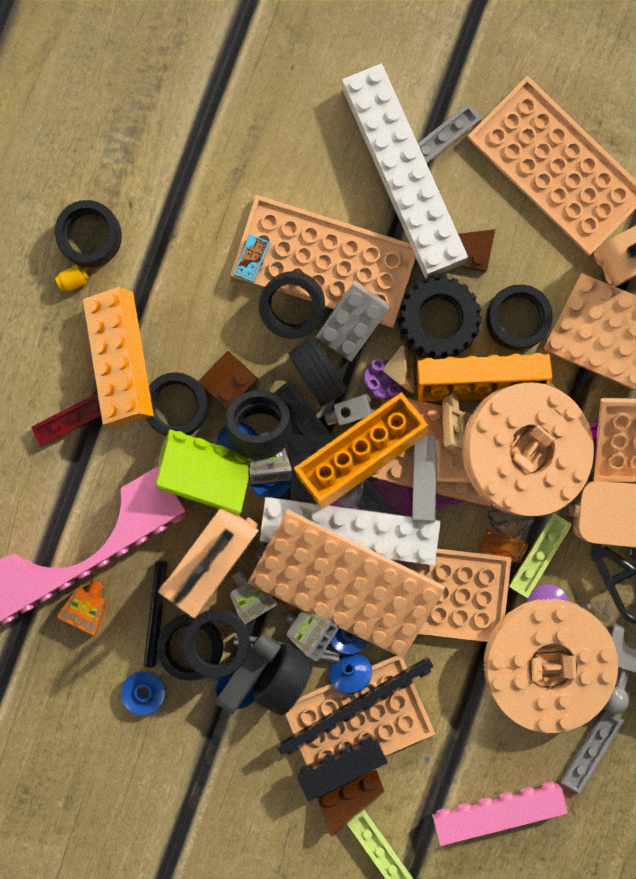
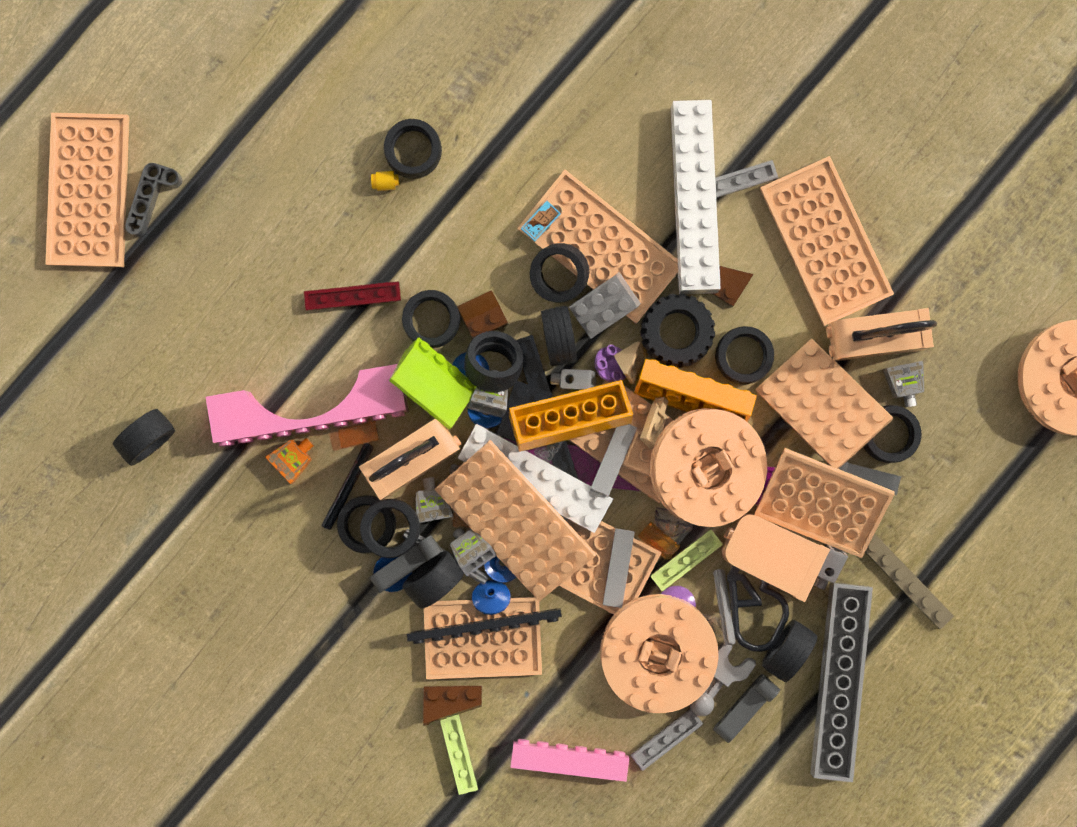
camera: 15 degrees right, 0 degrees up
light orange brick [83,287,154,427] -> none
blue dish [121,671,165,715] -> none
black brick [297,735,388,802] -> none
none -> clear orange tile [337,421,379,449]
none -> light grey tile [603,528,635,608]
none -> light grey axle [713,569,736,645]

